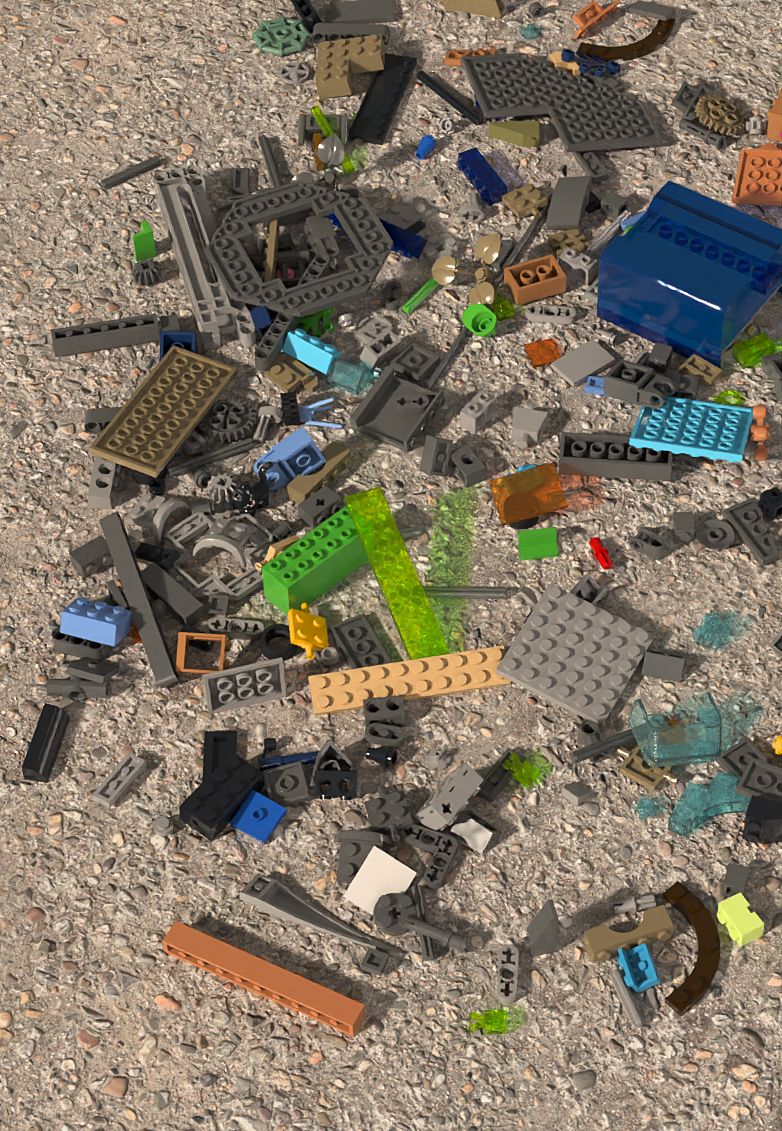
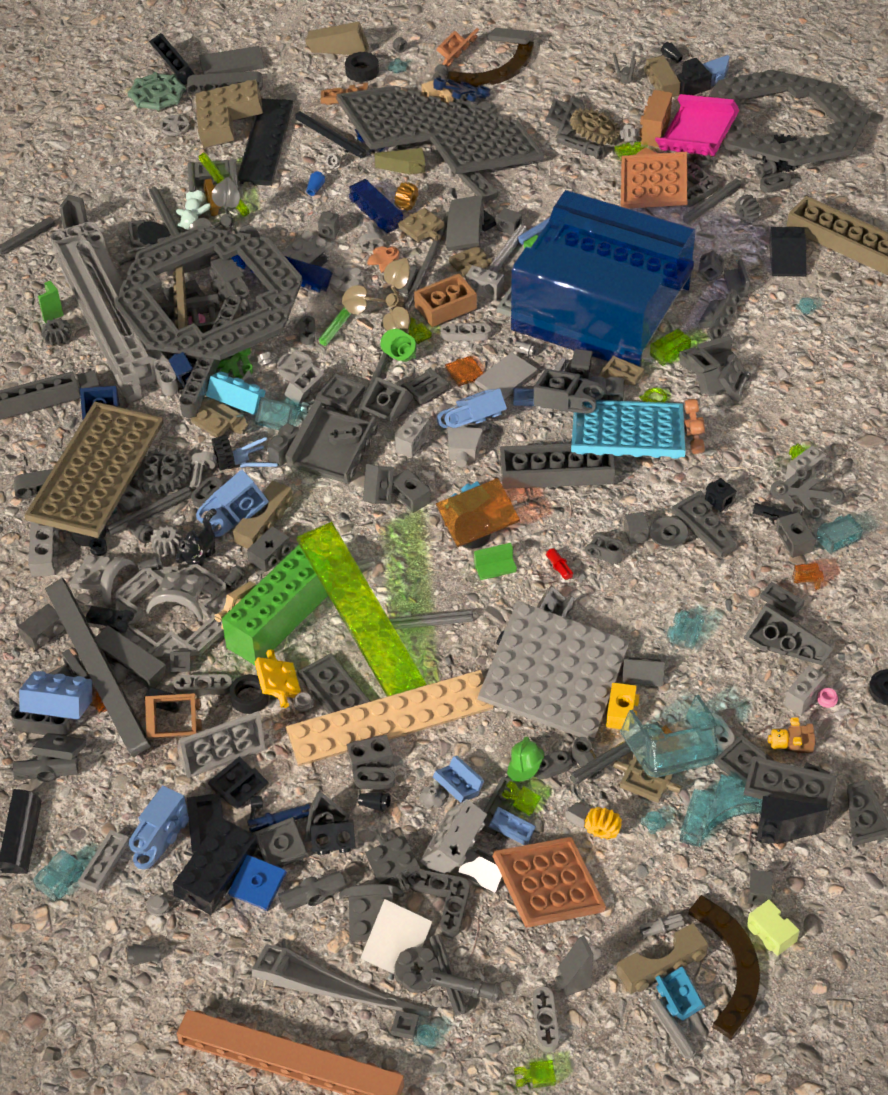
camera: 10 degrees left, 0 degrees up
none -> clear light blue brick [33,850,84,902]
none -> dark grey panel [59,195,88,229]
none -> dark grey cone [127,944,160,966]
none -> medium blue brick [129,785,189,870]
none -> black tile [136,221,170,245]
none -> light aqua piece [176,190,211,230]
none -> dark grey plate [191,477,222,507]
none -> black slope [208,756,269,810]
none -> dark grey brick [268,423,299,466]
none -> dark grey piece [278,871,346,912]
none -> dark grey brick [318,211,340,240]
none -> black tyre [345,52,379,82]
none -> dark grey slope [360,377,414,422]
none -> nougat plate [367,246,399,273]
none -> pearl gold gear [394,182,419,211]
none -> dark grey plate [401,368,449,405]
none -> clear light blue plate [413,1025,439,1049]
none -> dark grey bush [432,64,448,80]
none -> medium blue bracket [433,755,484,803]
none -> medium blue brick [436,388,507,428]
none -> medium blue plate [488,807,536,845]
none -> nougat plate [493,837,606,928]
none -> bright green piece [507,737,545,782]
none -> dark grey plate [534,751,572,779]
none -> yellow gear [584,807,622,840]
none -> yellow brick [606,683,640,731]
none -> dark grey plant [613,51,636,84]
none -> clear neon green plate [614,142,645,161]
none -> light grey plate [702,714,734,751]

